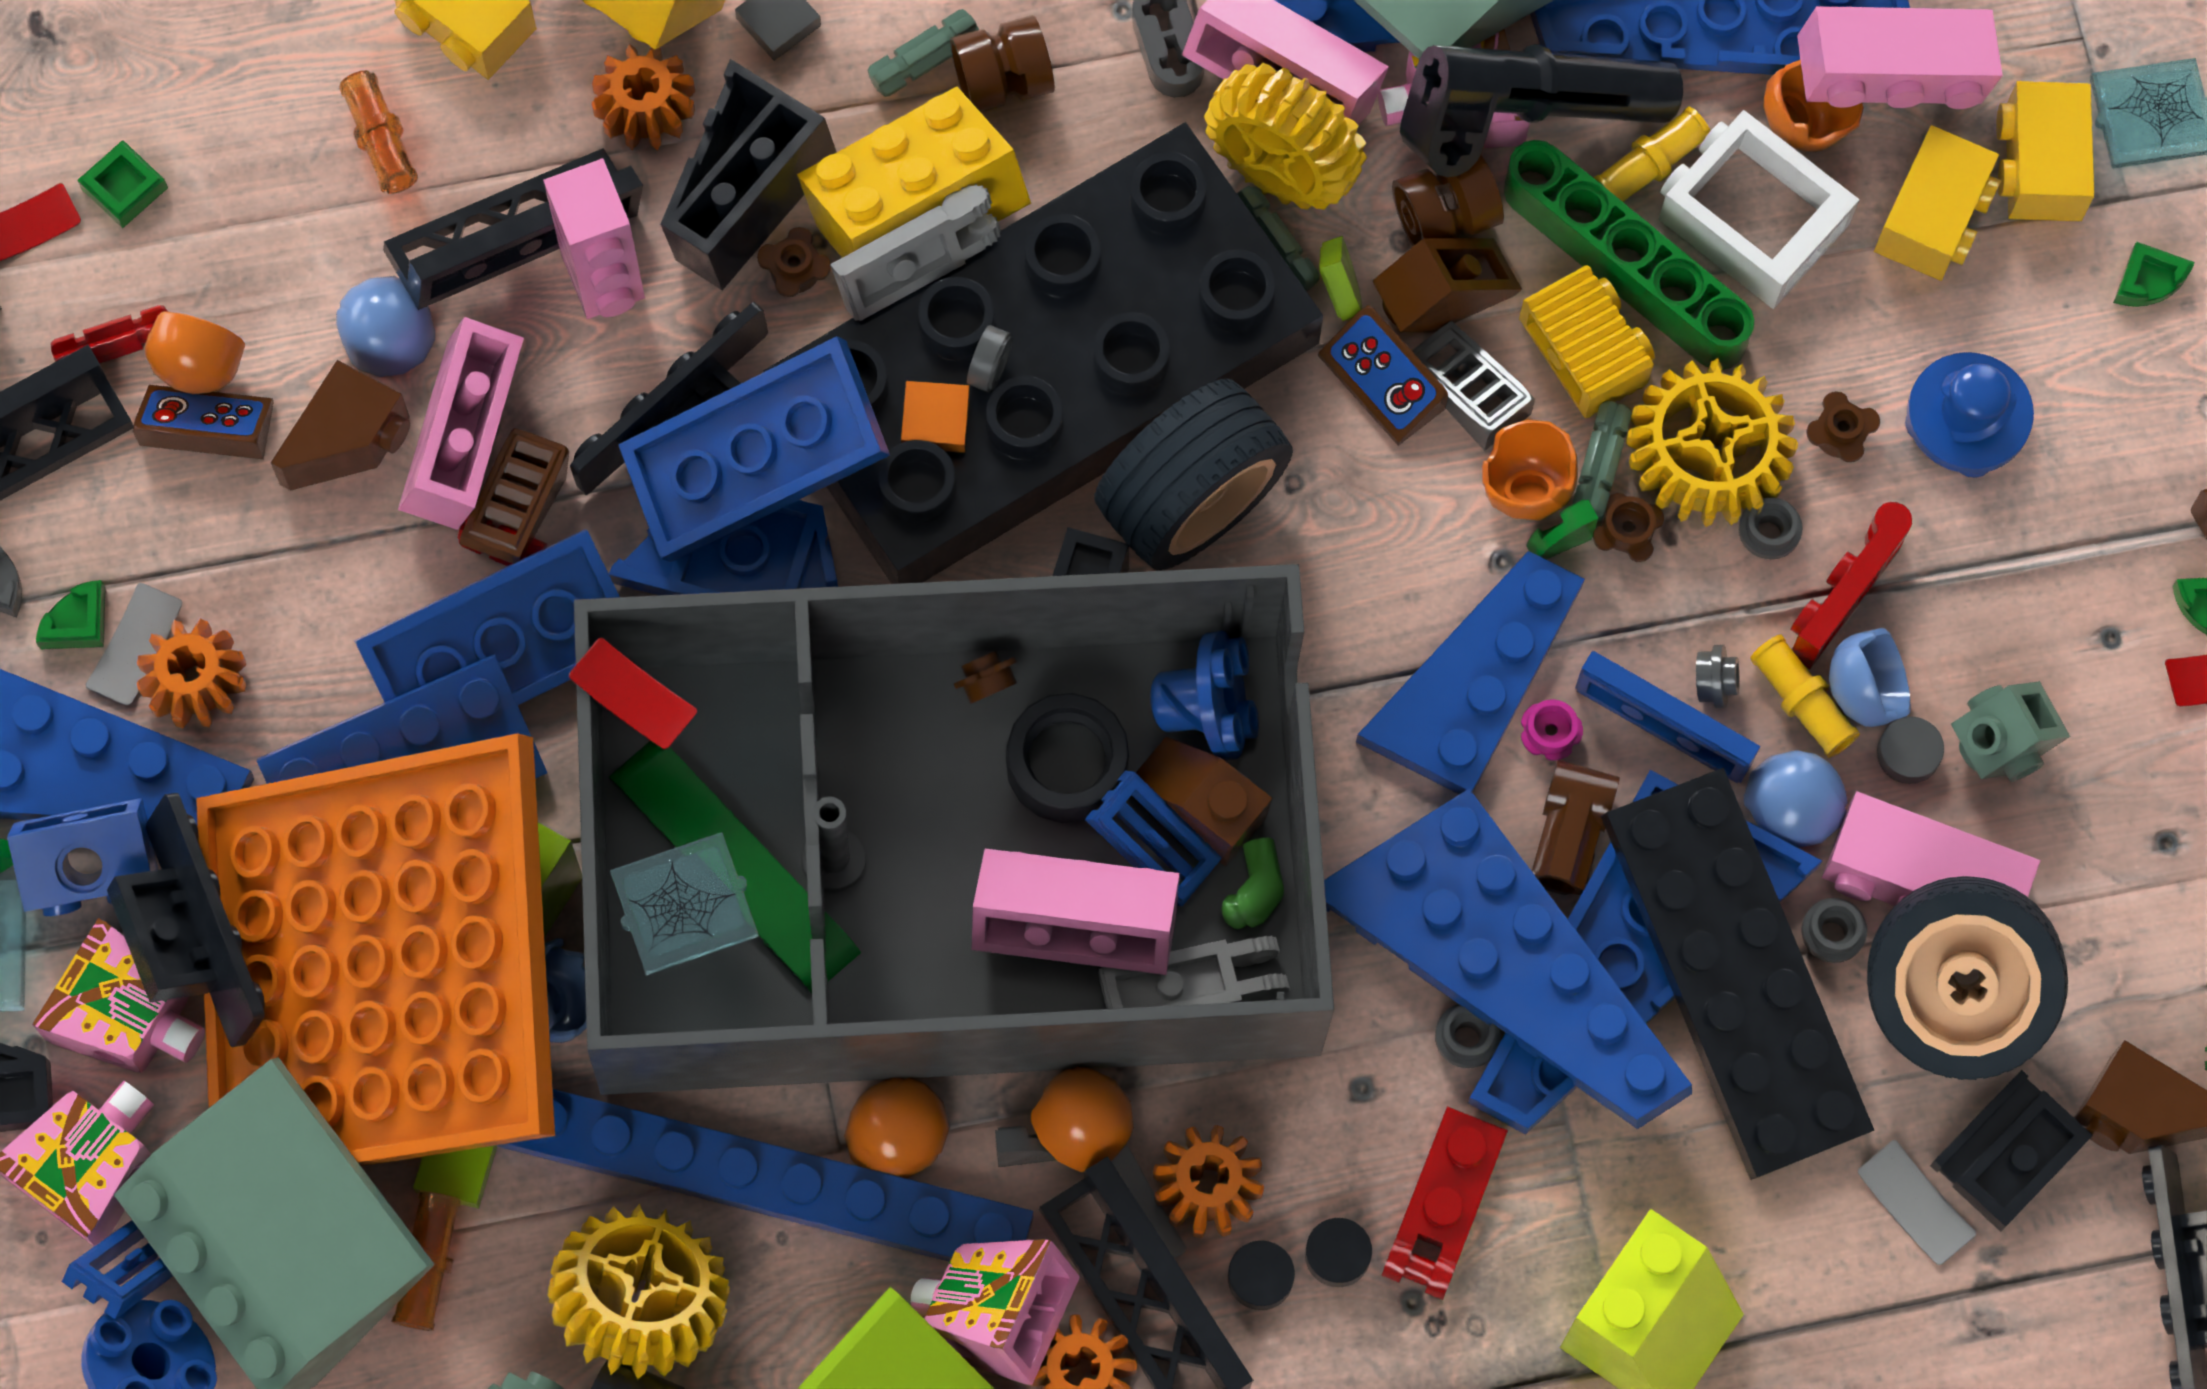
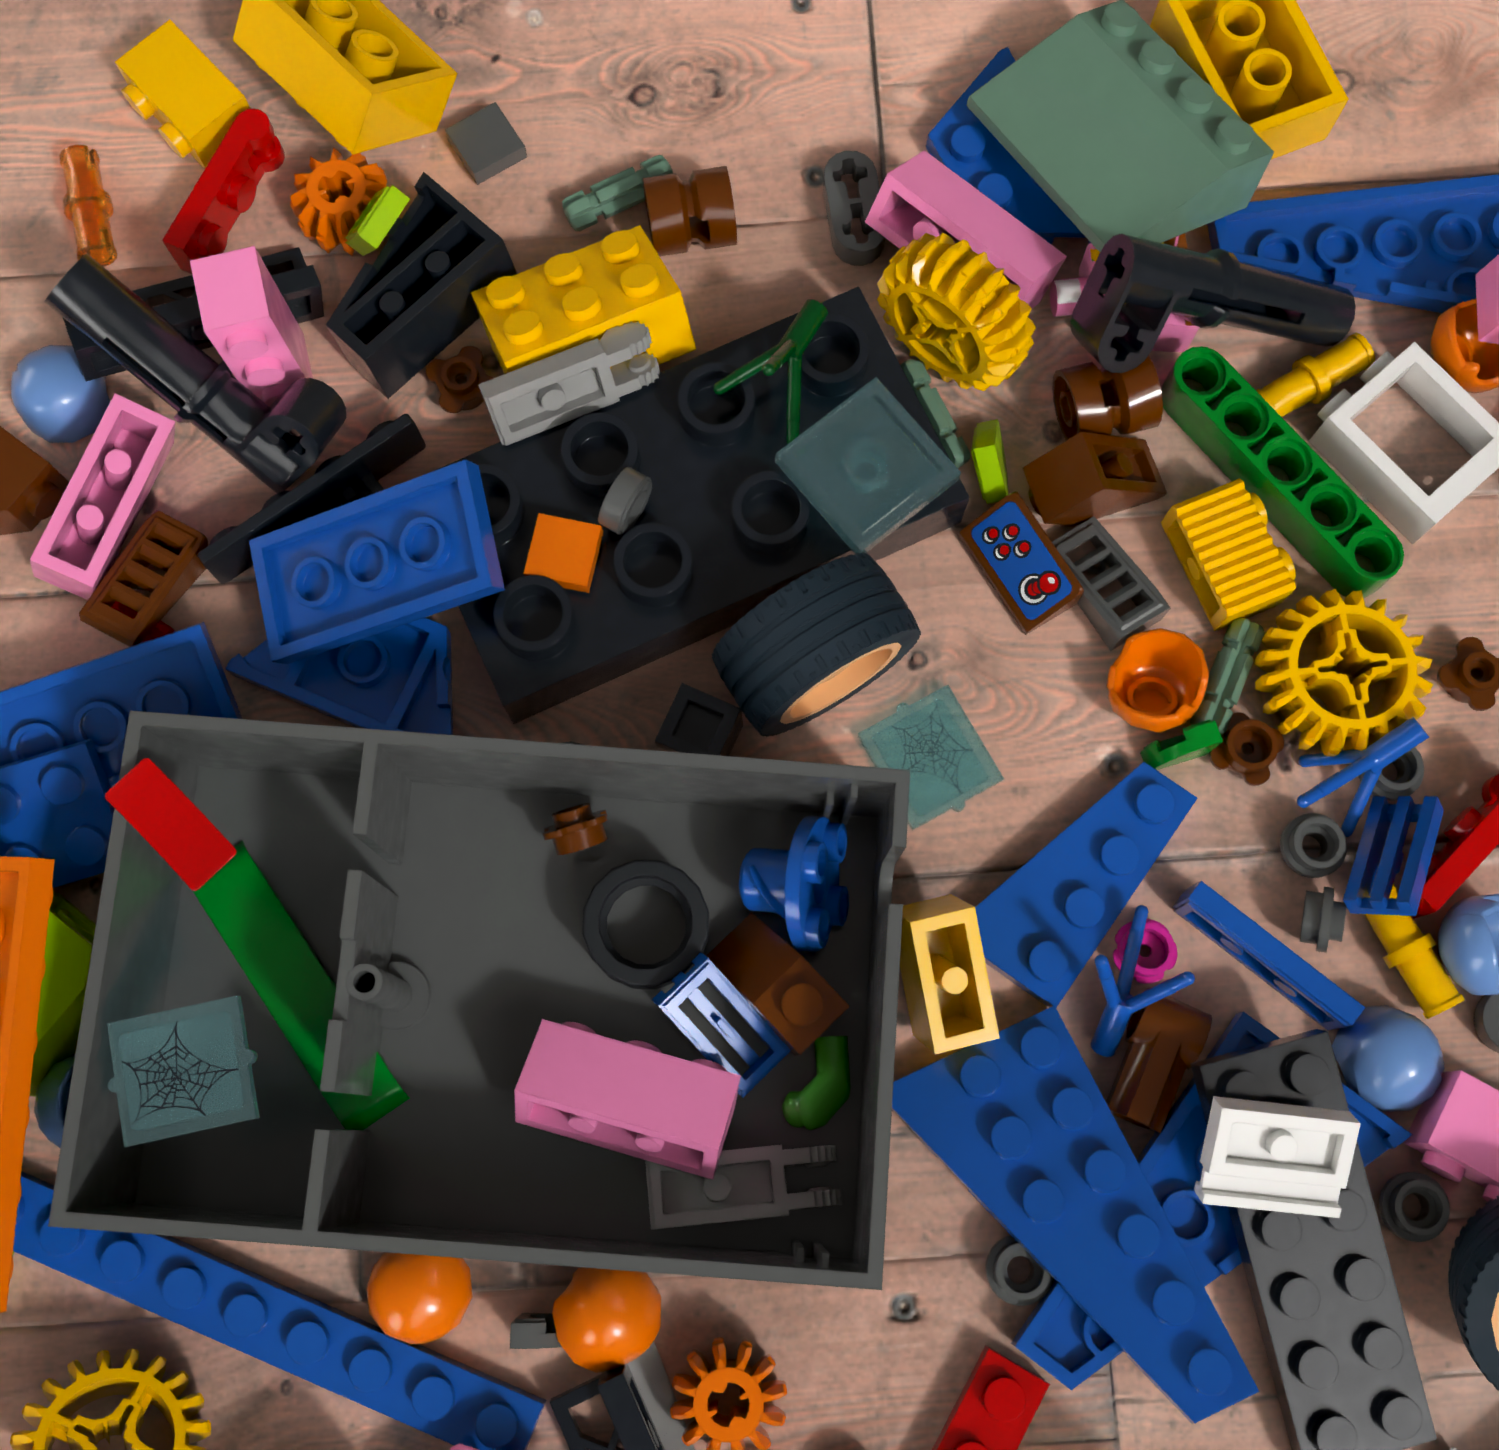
camera: 10 degrees right, 5 degrees up
none -> black piece [45,253,347,493]
none -> red plate [162,108,285,274]
none -> lime tile [345,185,410,256]
none -> dark green plant [713,299,828,447]
none -> clear light blue plate [775,377,961,554]
none -> clear light blue piece [858,685,1004,831]
none -> yellow brick [900,894,1000,1054]
none -> blue plant [1090,905,1195,1057]
none -> white plate [1194,1096,1361,1218]
none -> dark grey plate [1280,813,1347,878]
none -> blue plant [1297,716,1429,837]
none -> blue tile [1343,796,1444,916]

